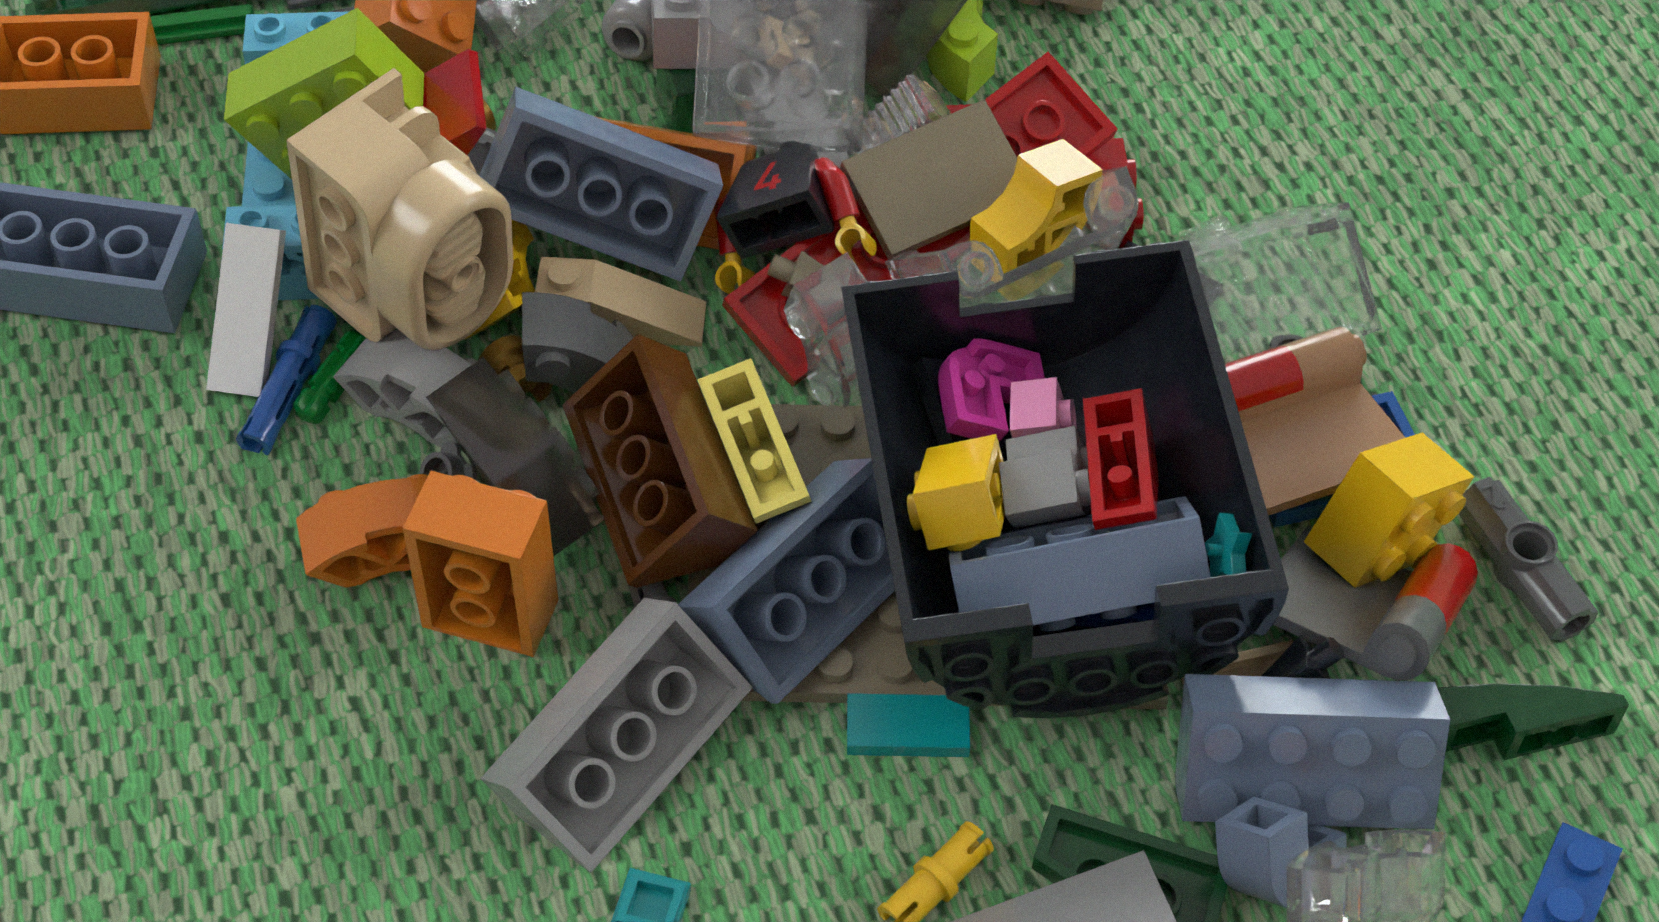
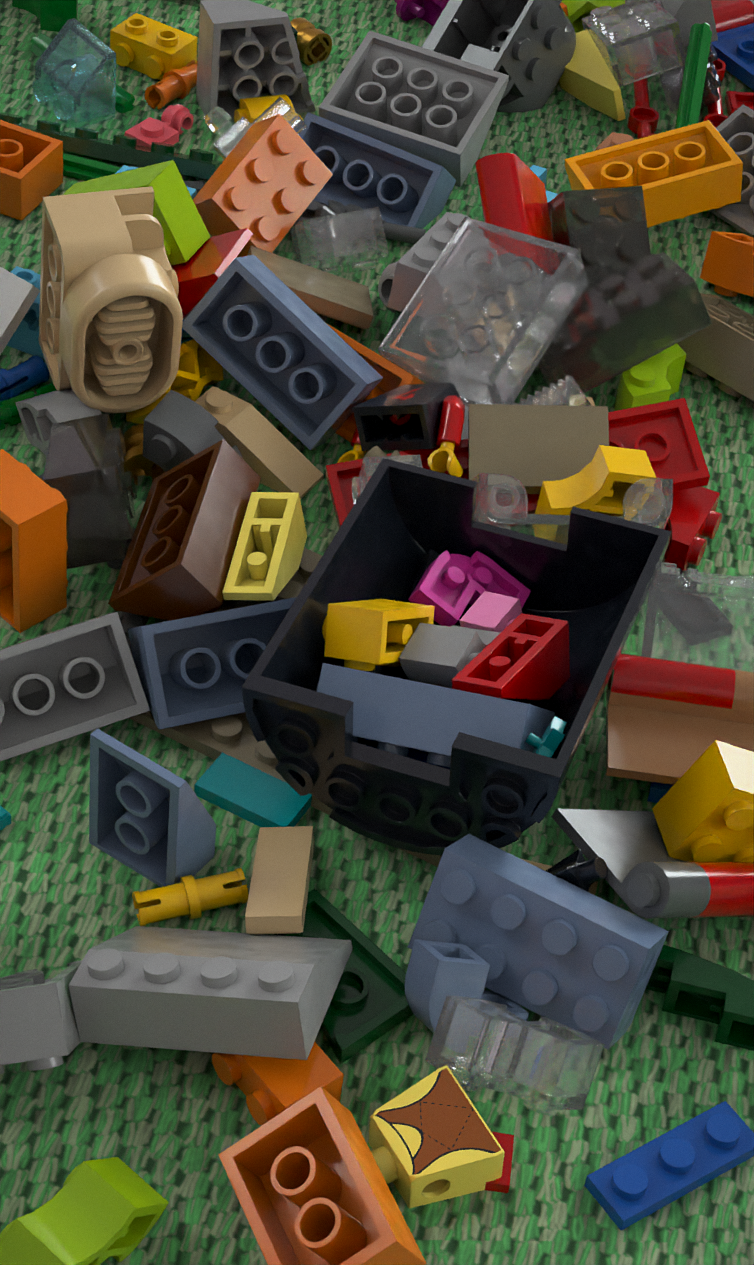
camera: 25 degrees right, 10 degrees down
none -> sand blue slope [89,728,216,887]
none -> tan tile [245,826,315,935]
none -> dark tan tile [247,246,374,330]

